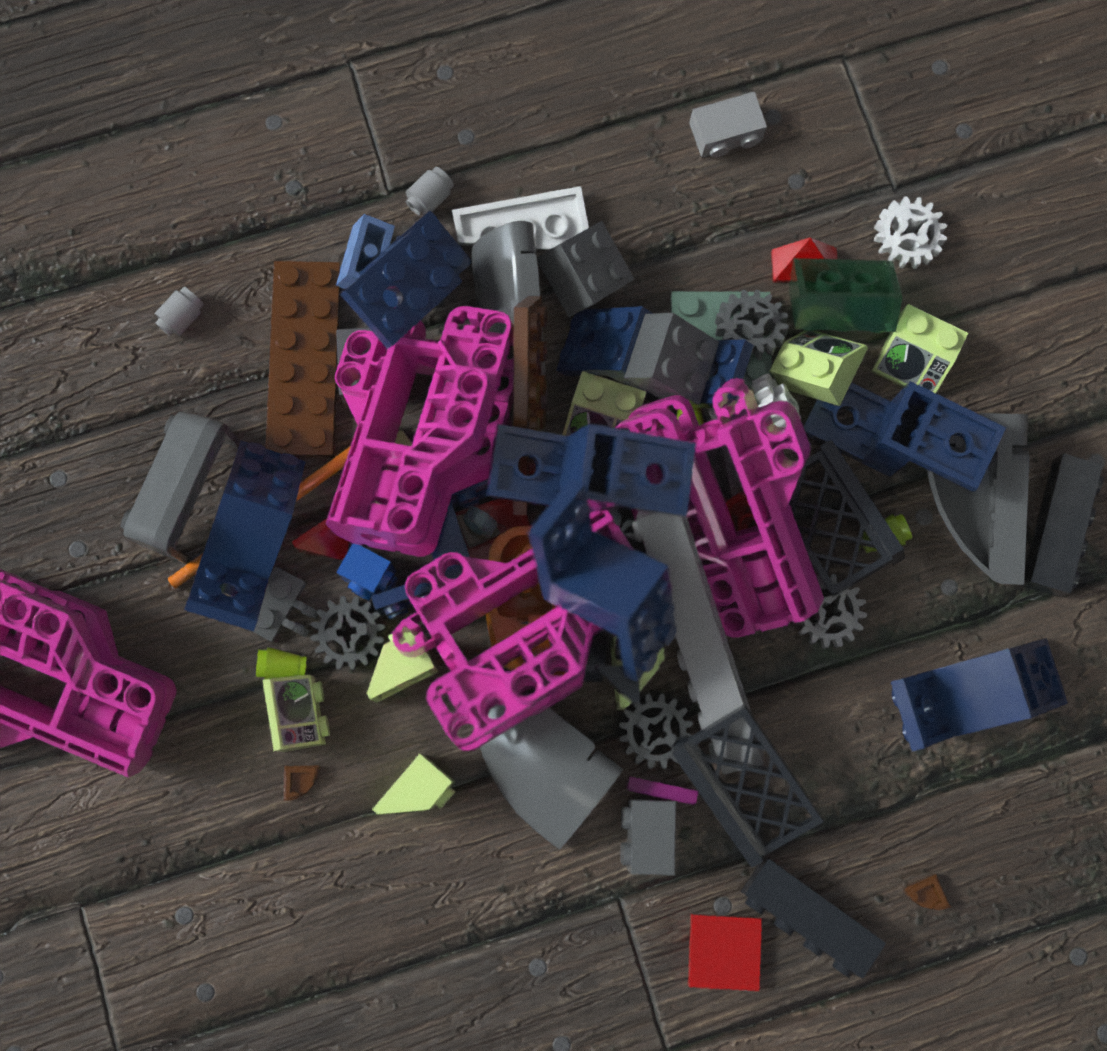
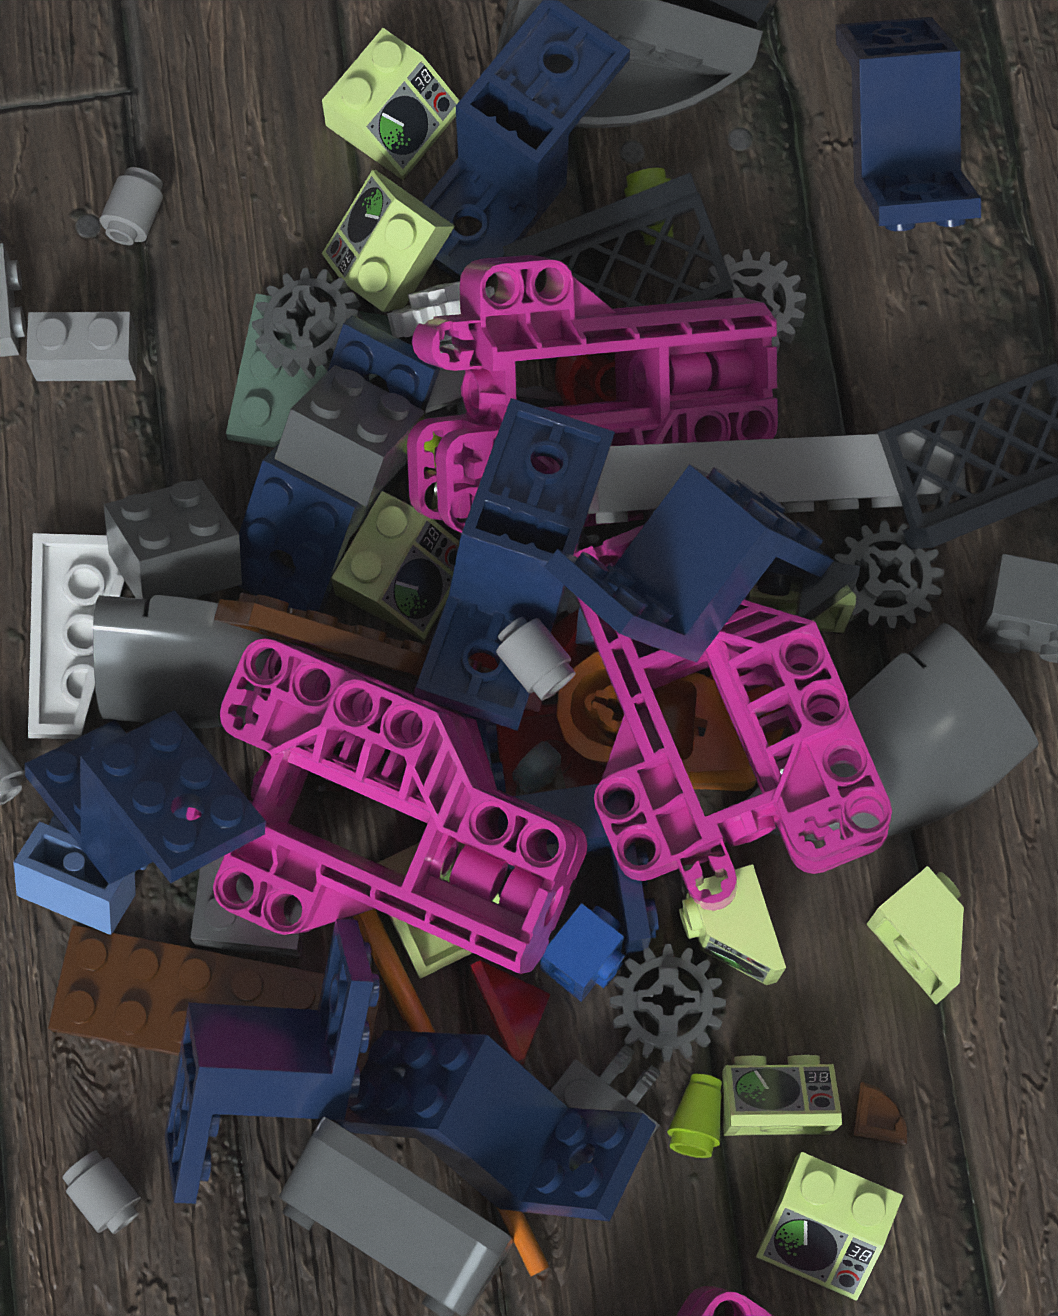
camera: 75 degrees left, 5 degrees down
magenta tile [625,776,698,805] -> none
red slope [771,237,839,283] -> none
clear green brick [789,258,903,333] -> none
white gear [874,197,947,269] -> none
none -> light grey brick [26,312,138,381]
none -> light grey brick [100,167,163,245]
none -> dark blue bracket [165,919,379,1204]
none -> light grey brick [496,617,576,700]
none -> yellowish green slope [756,1152,903,1300]

